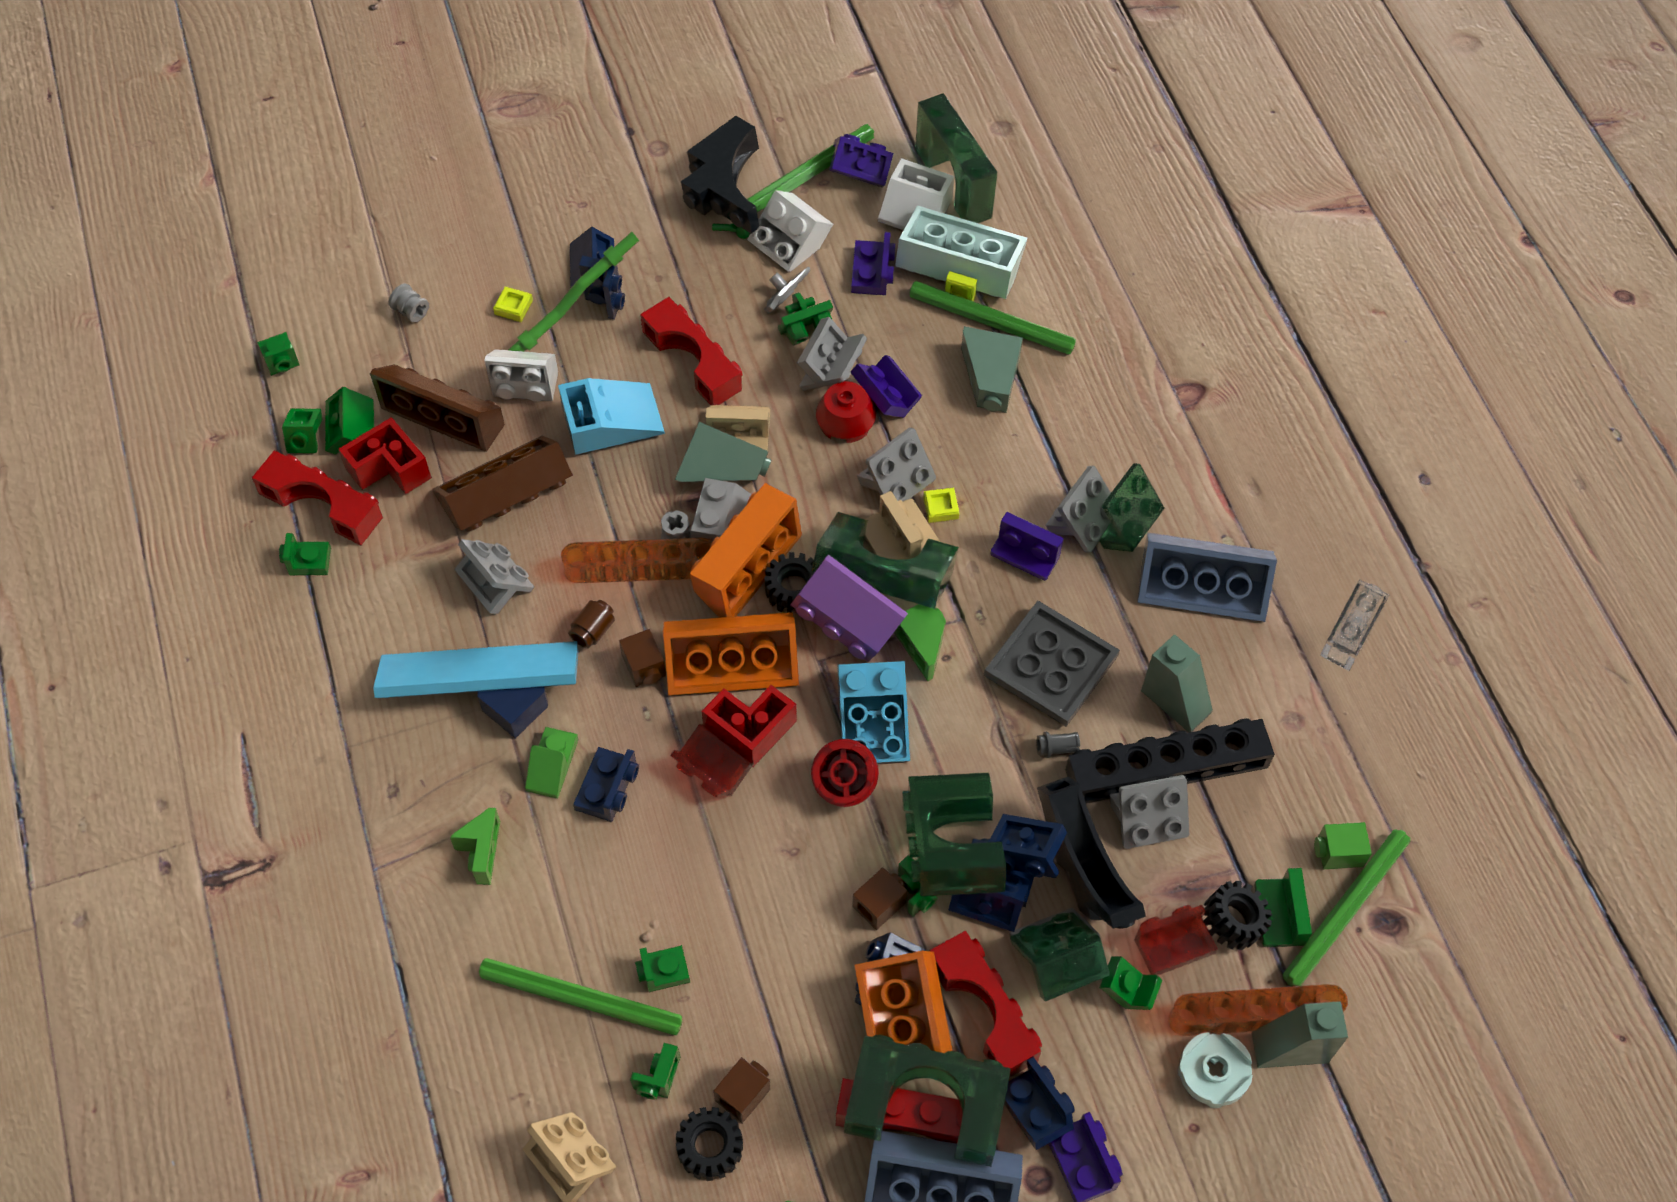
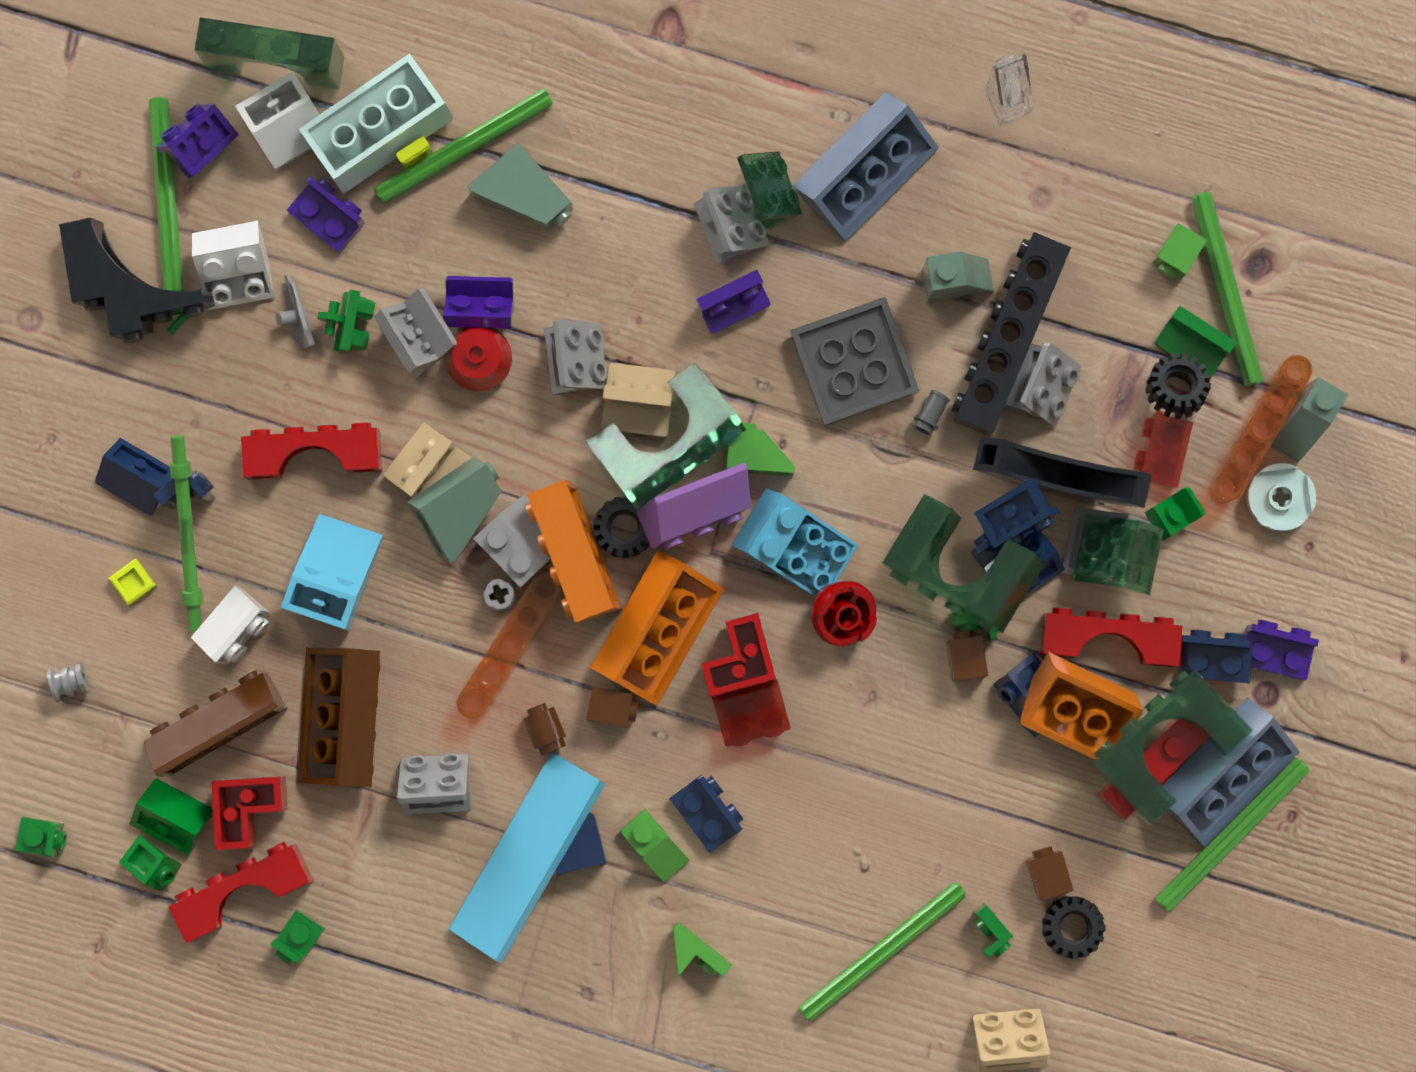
camera: 50 degrees left, 25 degrees up
green bracket [635,945,690,993] -> none
neon yellow tile [923,487,960,523] -> none

